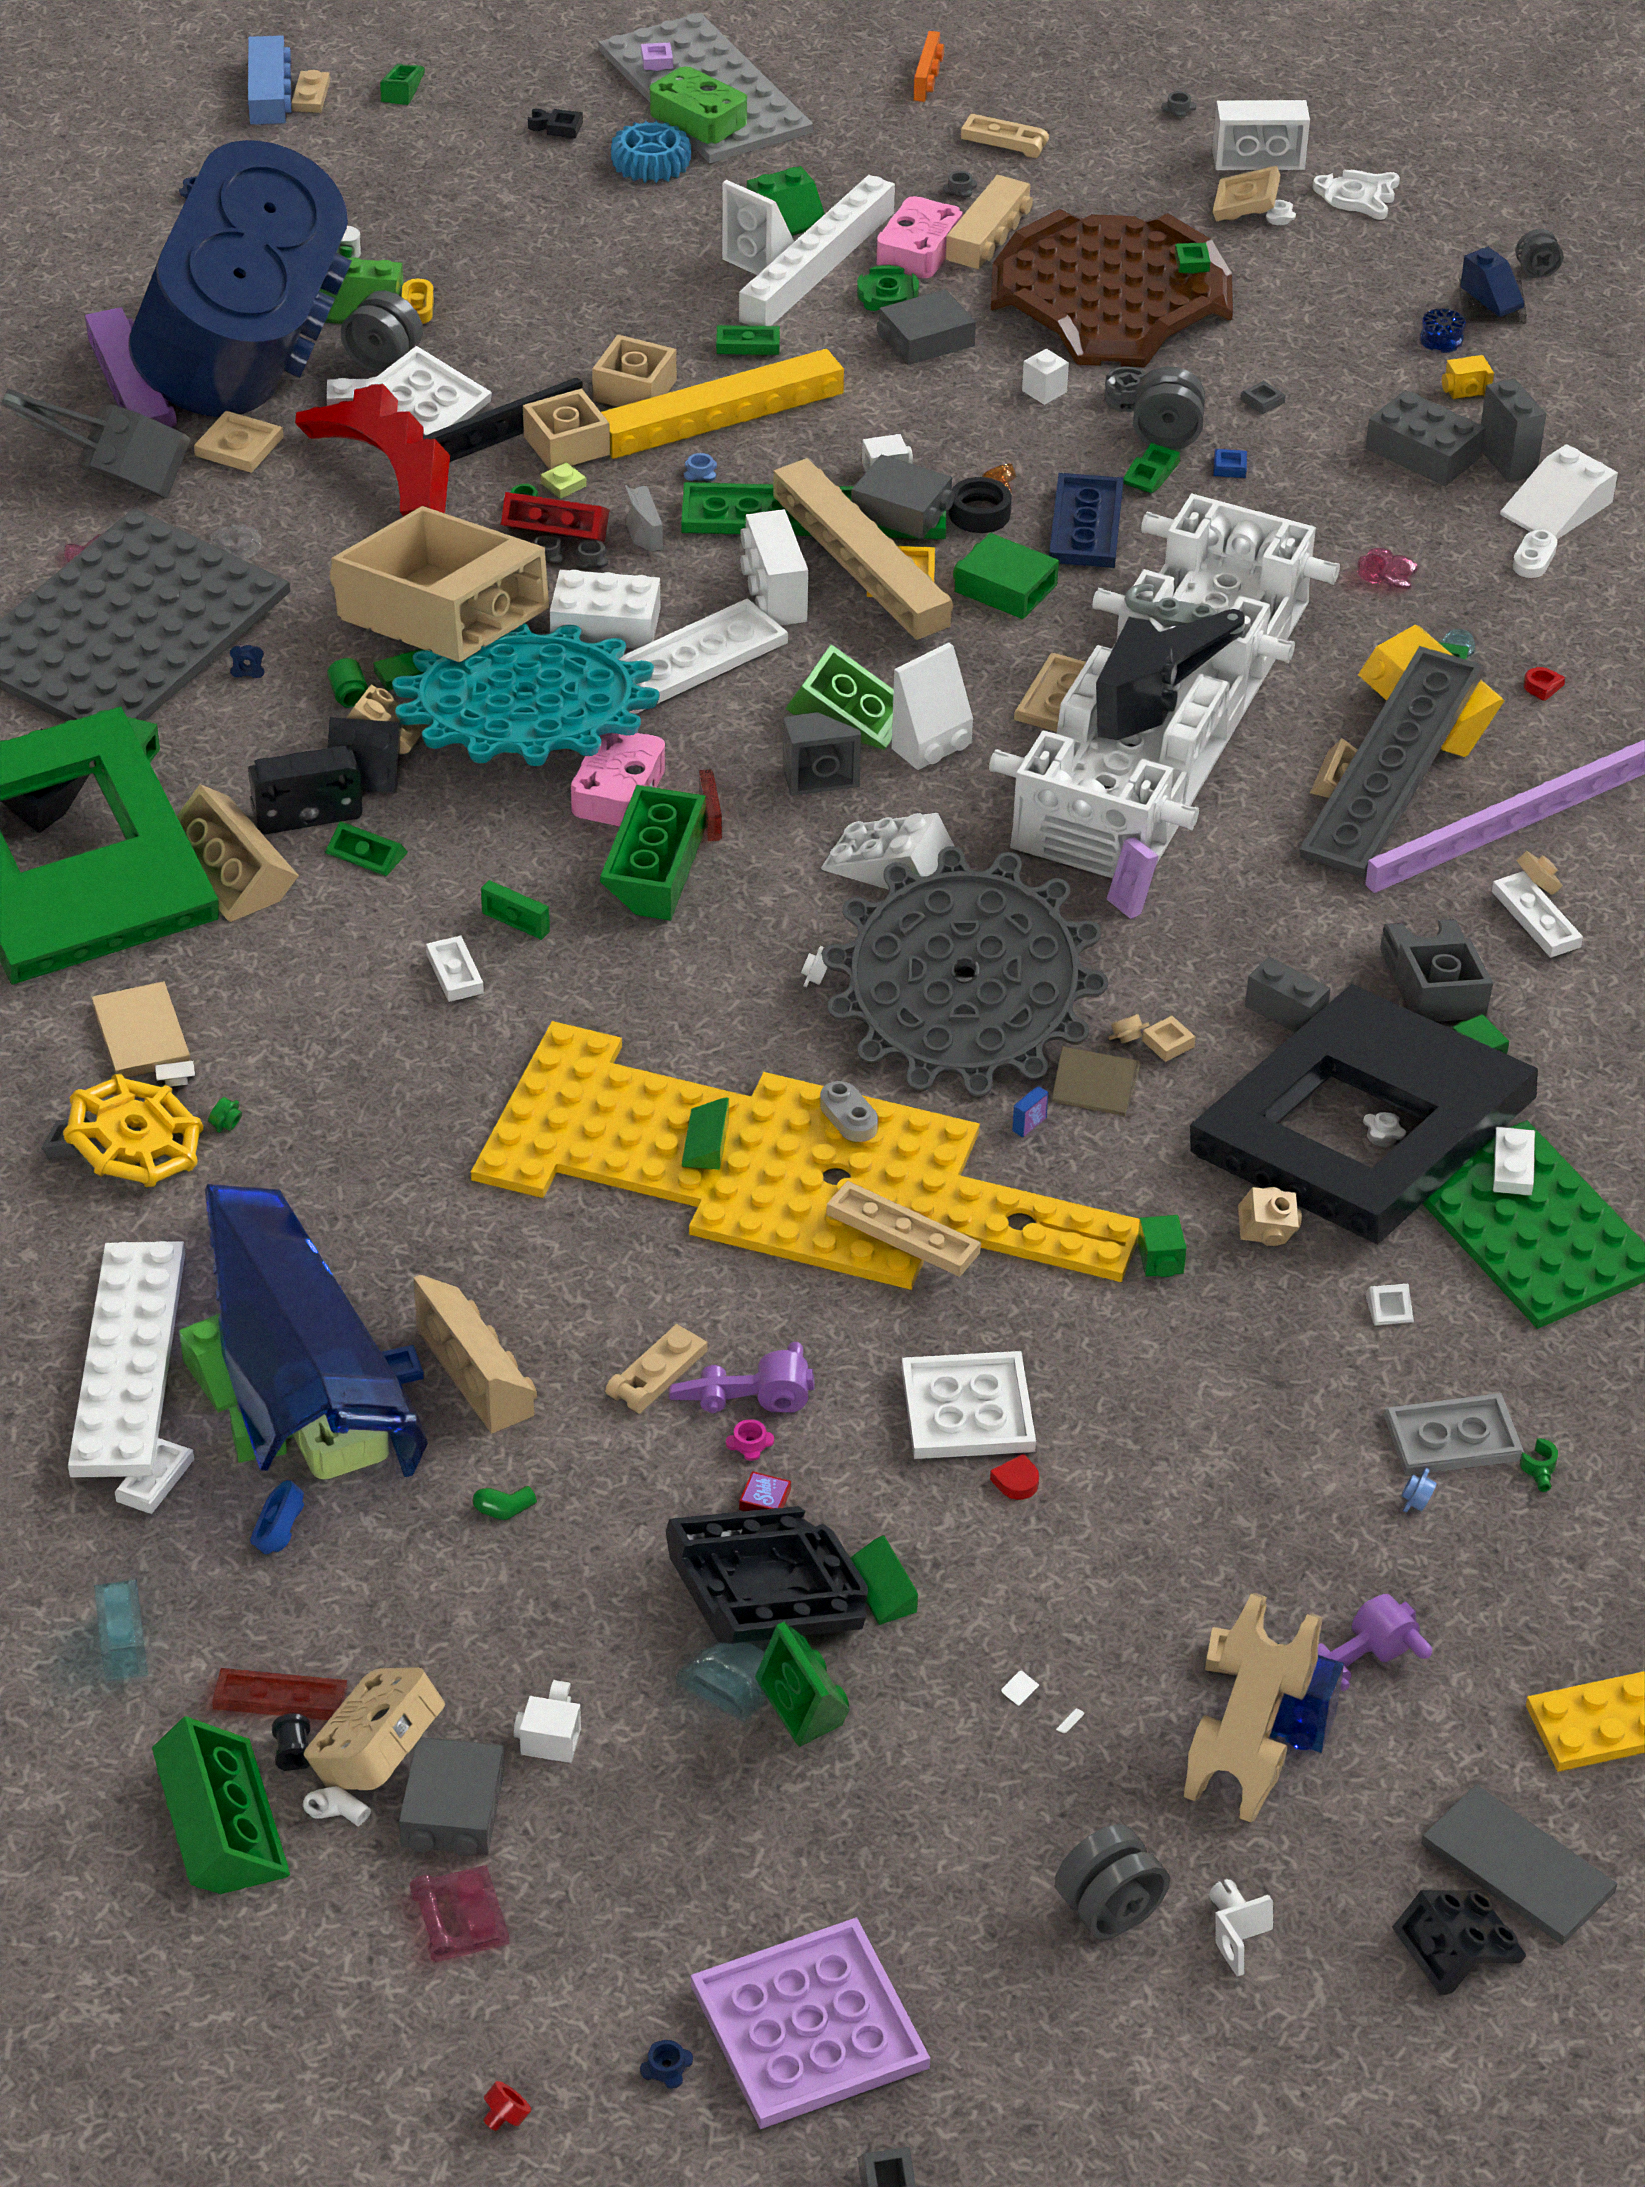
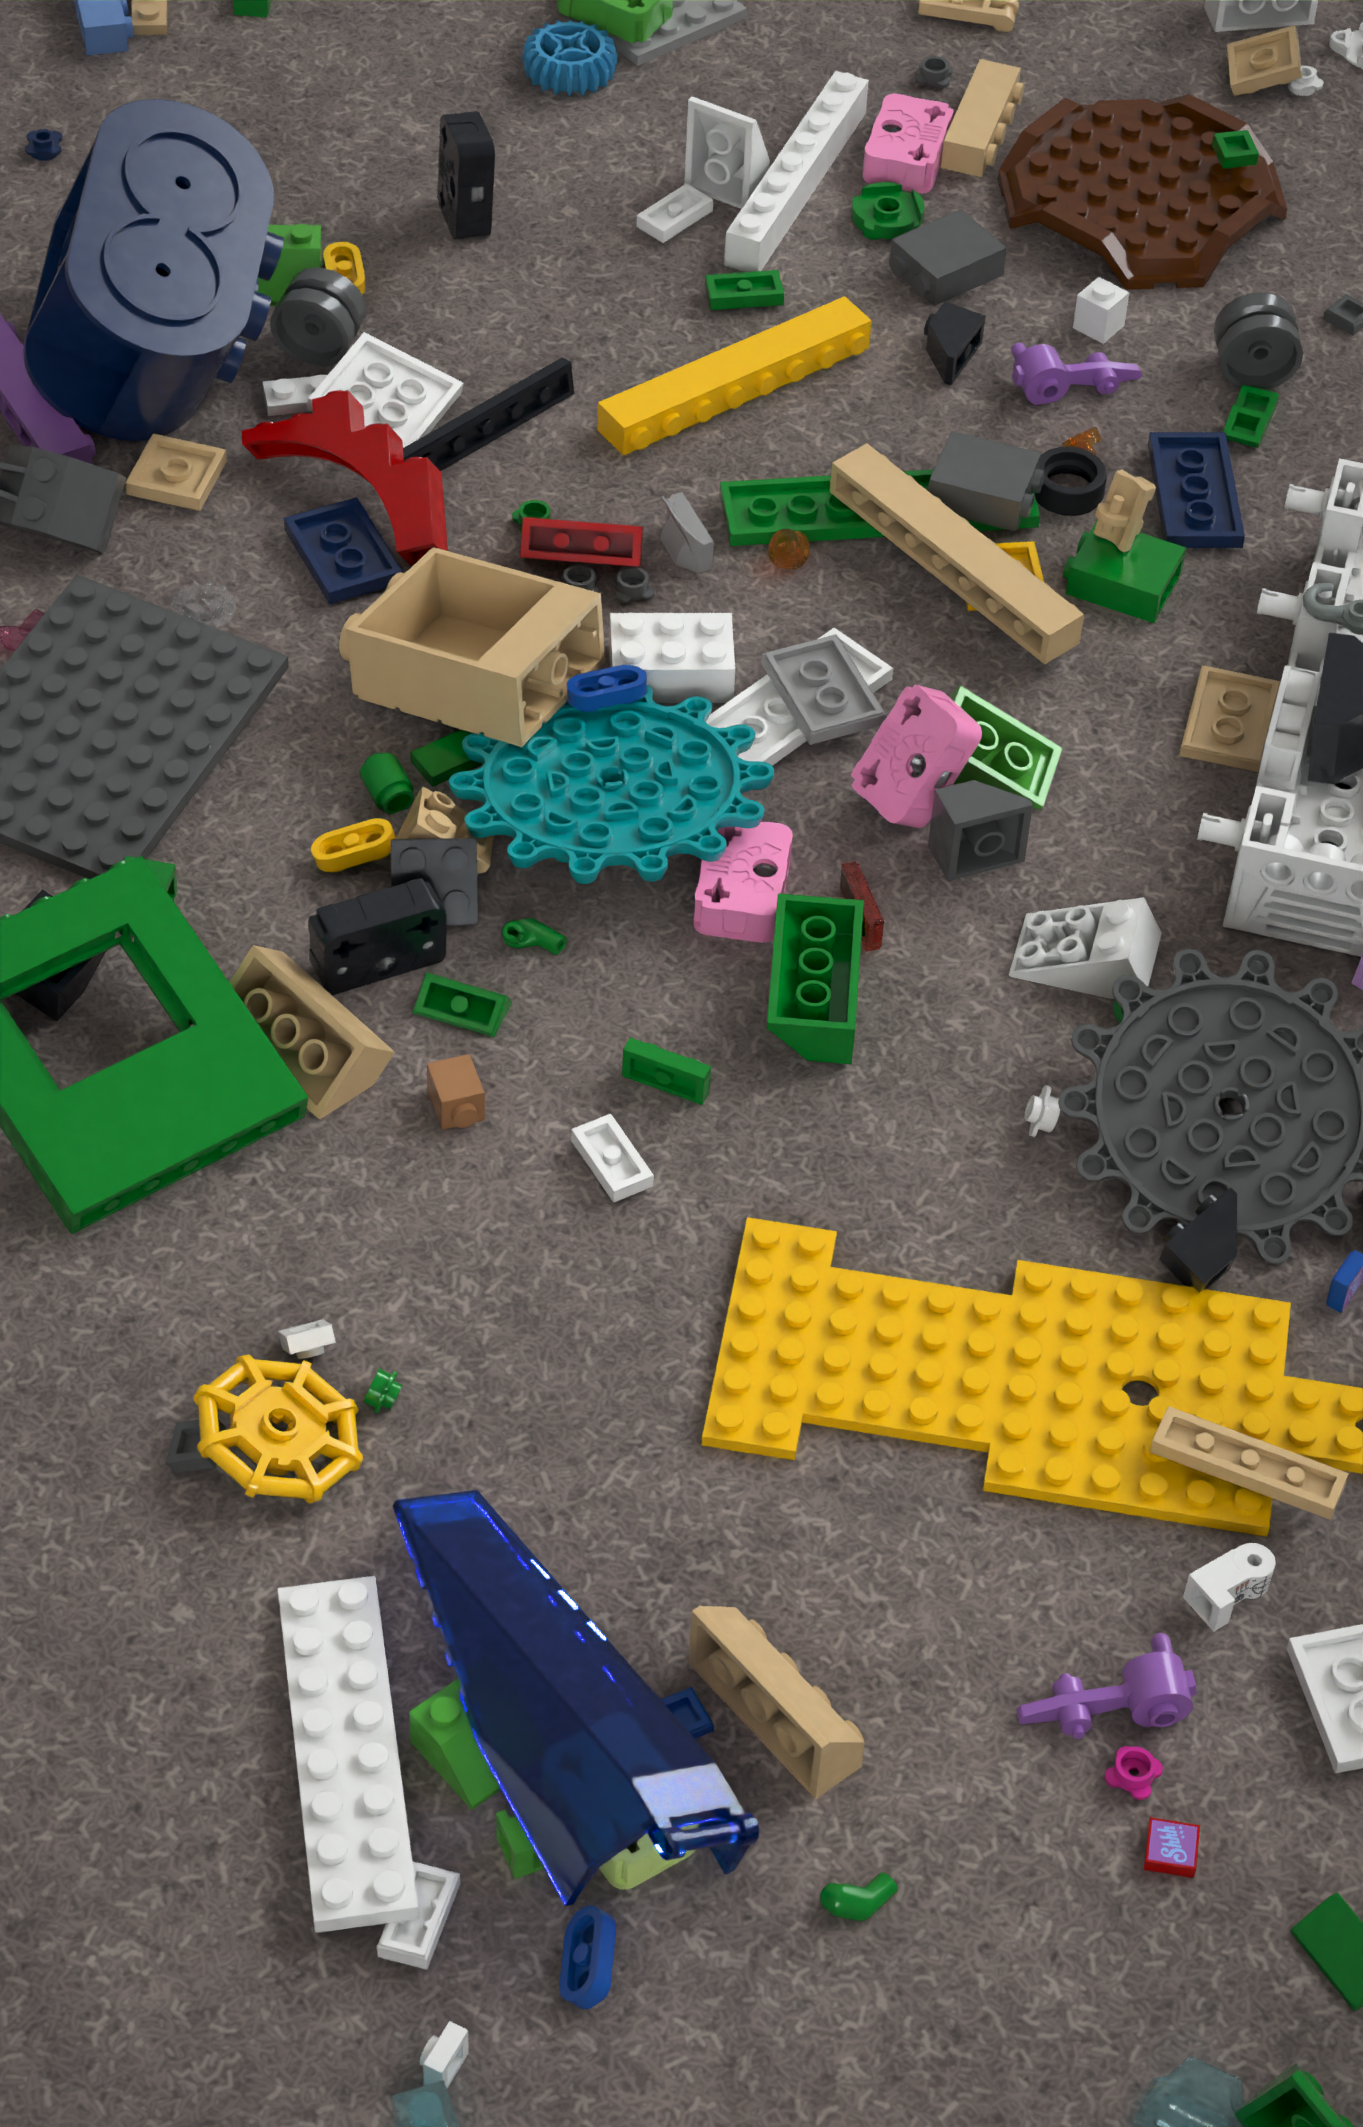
camera: 10 degrees left, 5 degrees up
tan tile [92,981,190,1078] -> none
dark blue plate [230,645,265,678] -> none
tan brick [523,388,610,470] -> none
black plate [528,109,583,138] -> none
yellowish green plate [540,462,586,499] -> none
tan brick [592,335,677,407] -> none
tan plate [605,1324,708,1414] -> none
black wedge [665,1506,868,1644] -> none
green slope [682,1097,729,1170] -> none
medium blue plate [684,453,717,481] -> none
white brick [740,509,808,626] -> none
green slope [747,166,825,236] -> none
light grey plate [820,1081,878,1142] -> none
white brick [862,434,913,472] -> none
white slope [892,643,973,770] -> none
dark grey wheel [1104,366,1147,412] -> none
blue tile [1214,449,1247,478] -> none
none -> dark blue plate [284,497,403,604]
none -> yellow plate [311,818,397,872]
none -> white plate [420,2021,468,2096]
none -> medium nougat brick [427,1054,485,1130]
none -> black axle [437,111,495,239]
none -> green arm [501,918,567,956]
none -> blue plate [567,665,647,712]
none -> white plate [636,183,713,243]
none -> light grey tile [761,634,886,745]
none -> clear orange tile [769,529,810,570]
none -> bright pink axle [851,685,982,828]
none -> black slope [924,302,985,386]
none -> medium lavender piece [1011,342,1142,405]
none -> tan hips [1094,469,1156,552]
none -> black slope [1159,1188,1237,1293]
none -> white leg [1183,1543,1276,1632]

